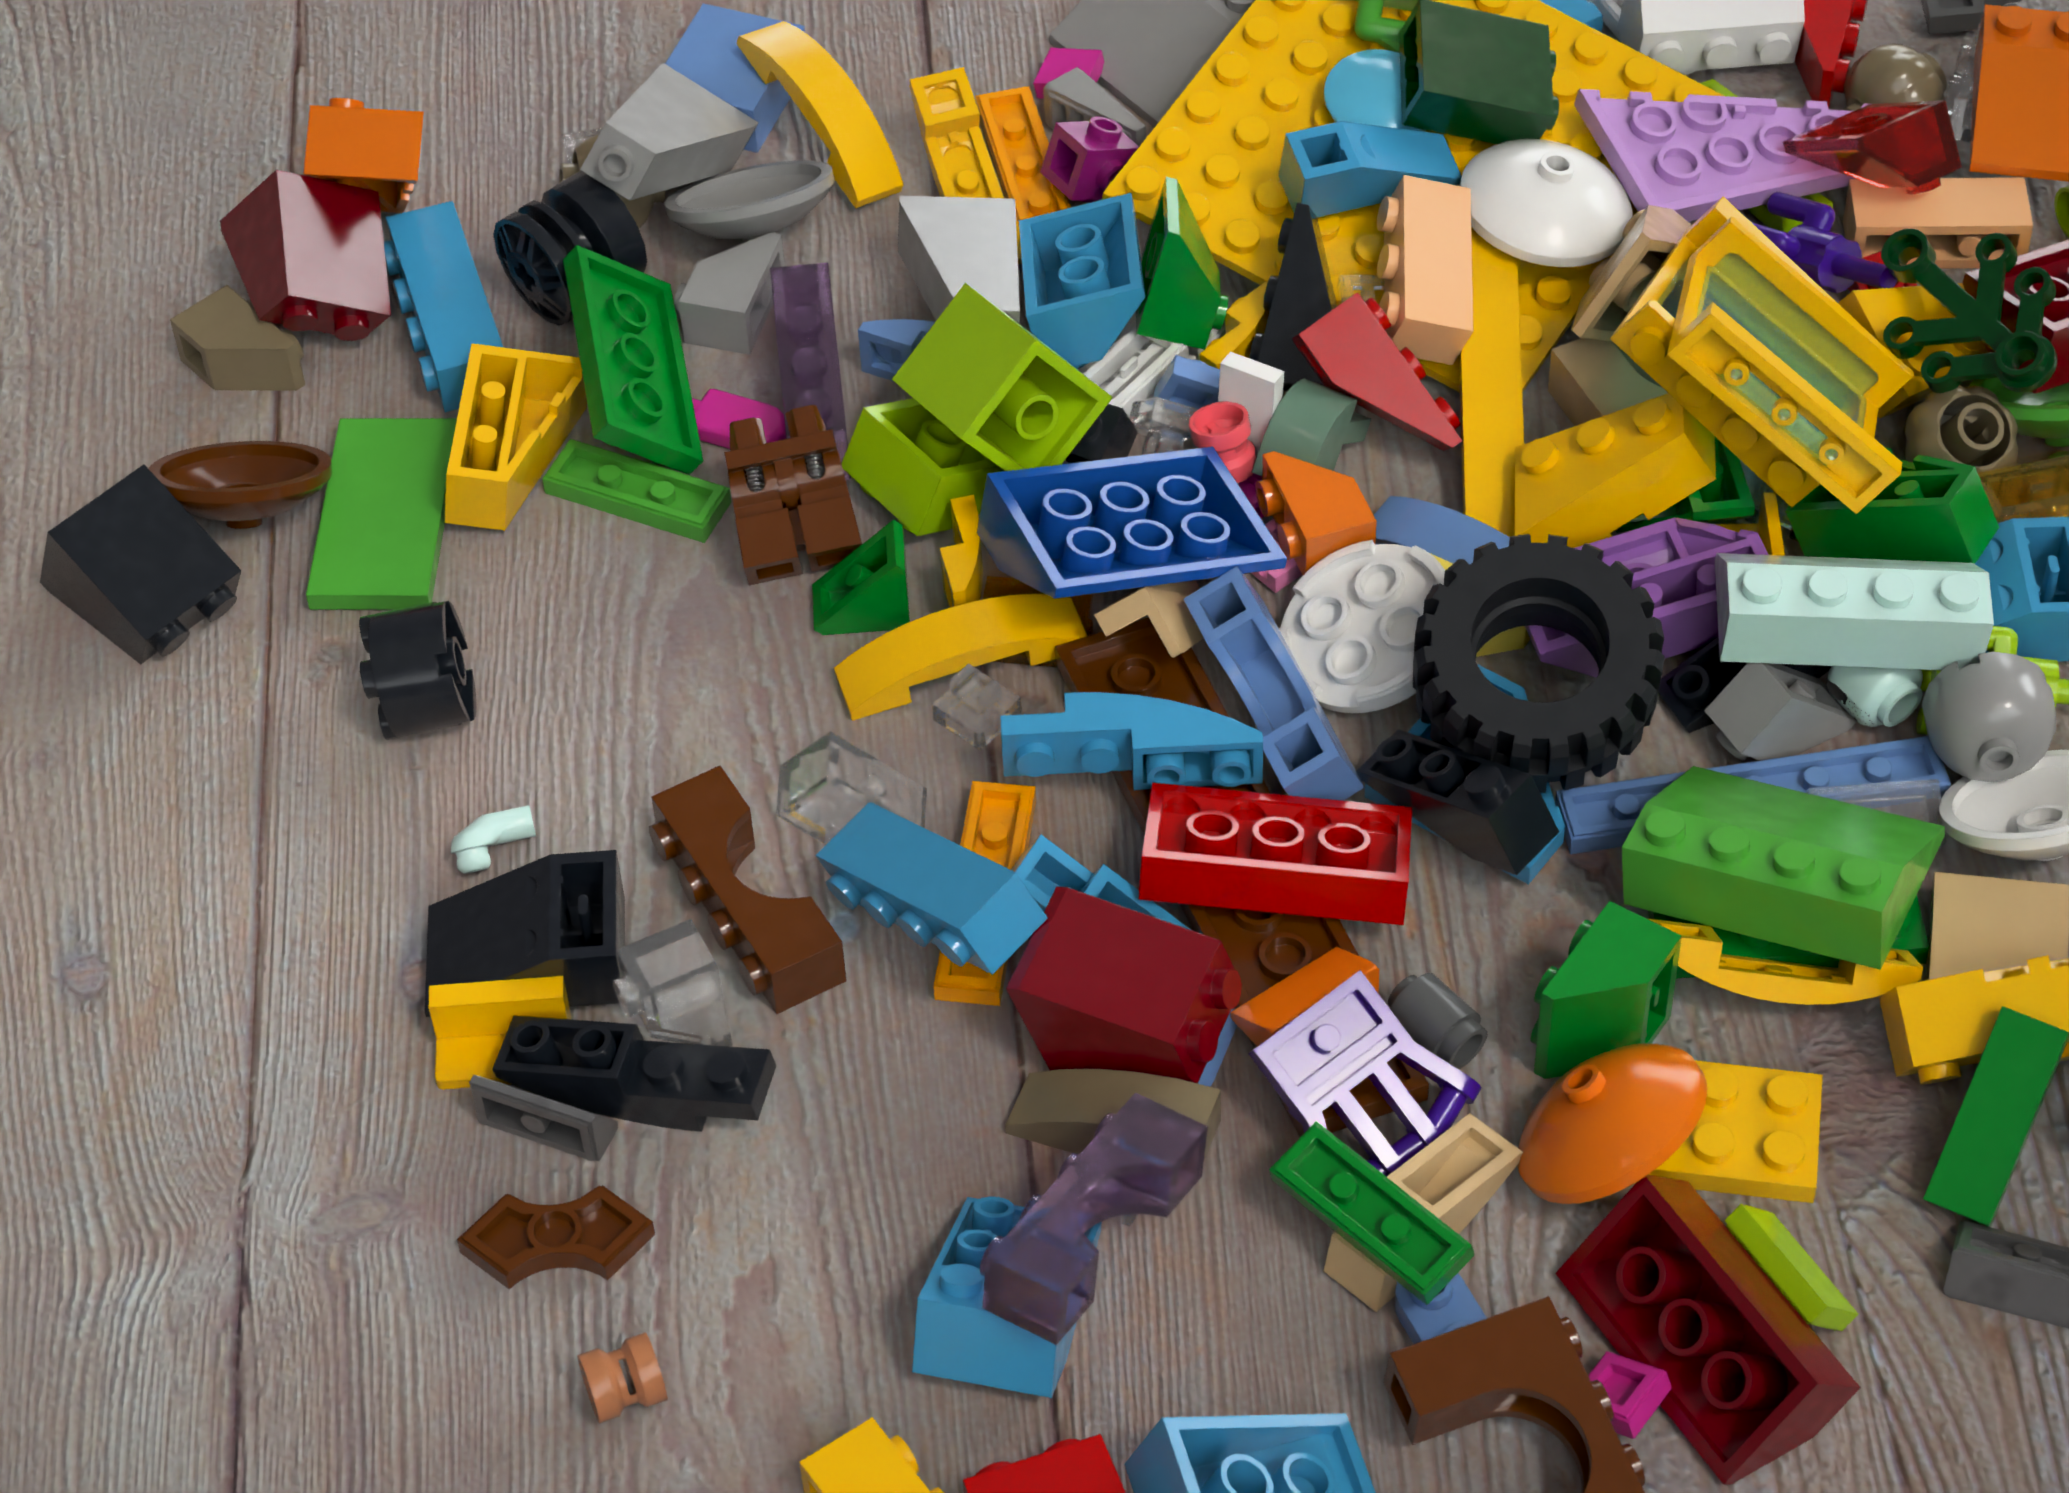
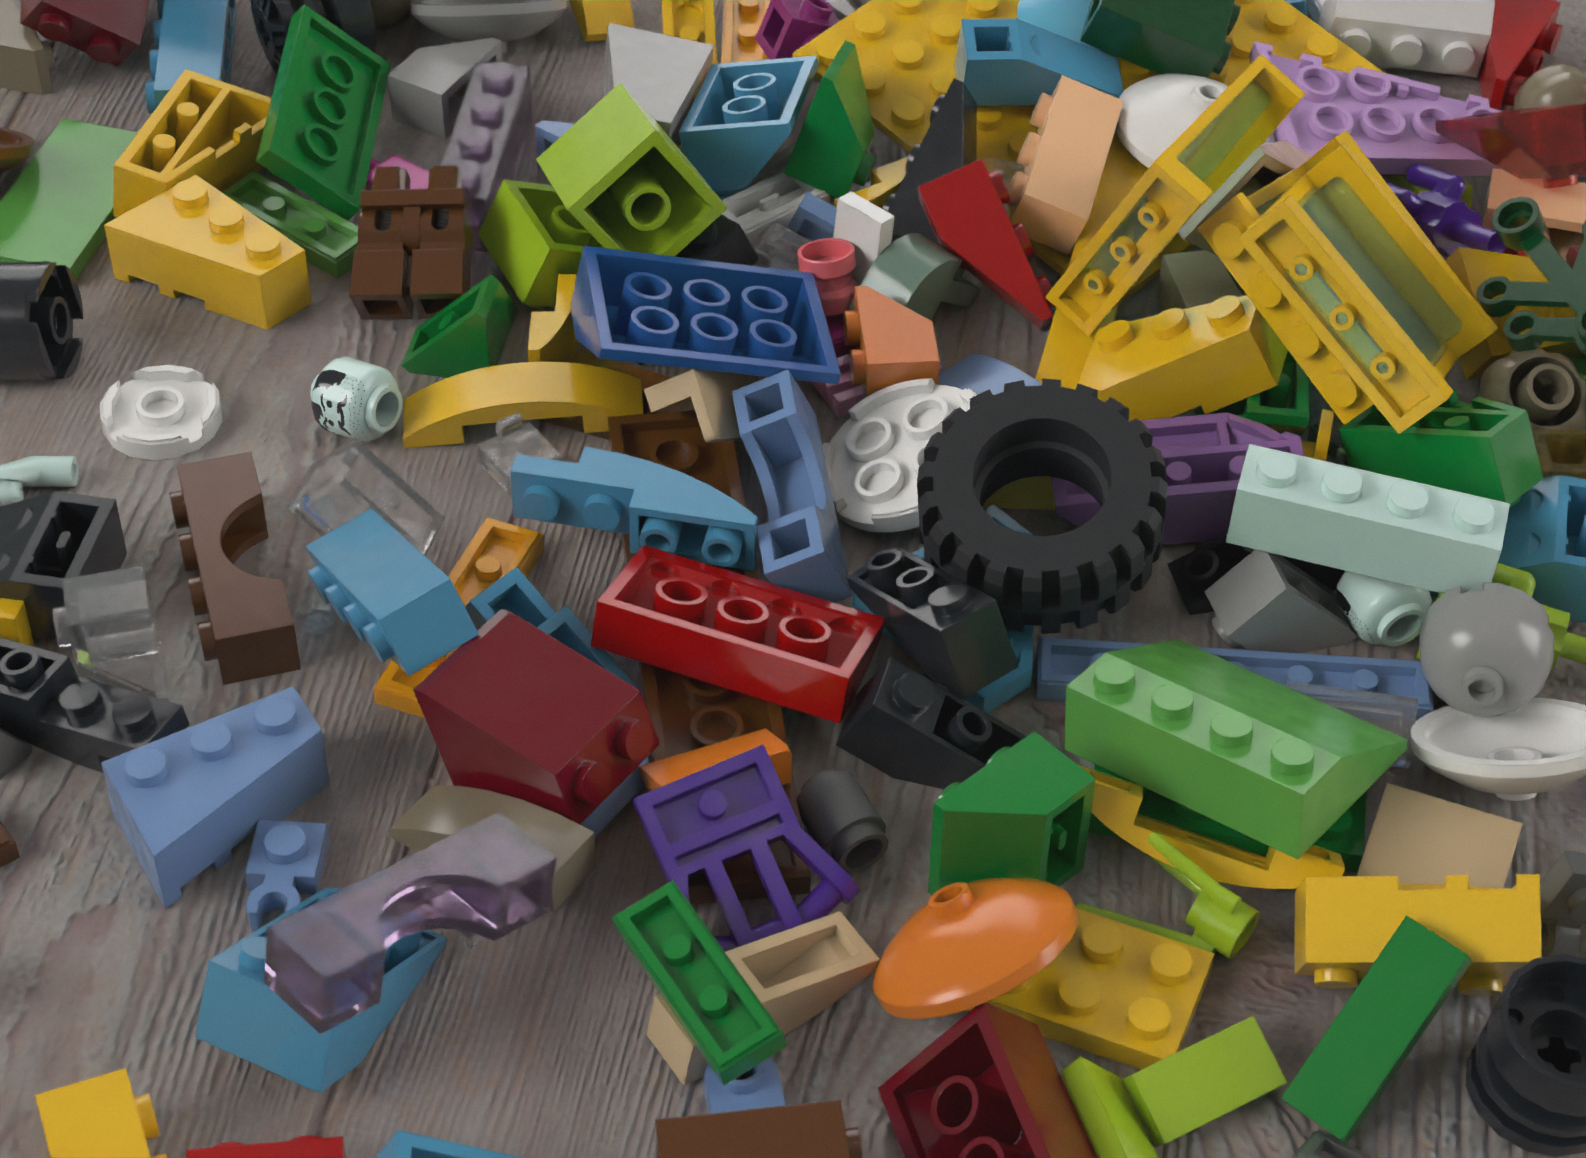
camera: 10 degrees right, 5 degrees down
none -> white tile [100,365,223,461]
none -> medium blue wedge [101,686,330,910]
none -> yellow wedge [104,175,312,330]
none -> medium blue plate [245,819,329,931]
none -> light aqua head [310,357,403,442]
none -> black slope [836,656,1026,790]
none -> yellow panel [1045,54,1306,336]
none -> lime plant [1076,832,1260,959]
none -> lime tile [1122,1016,1287,1147]

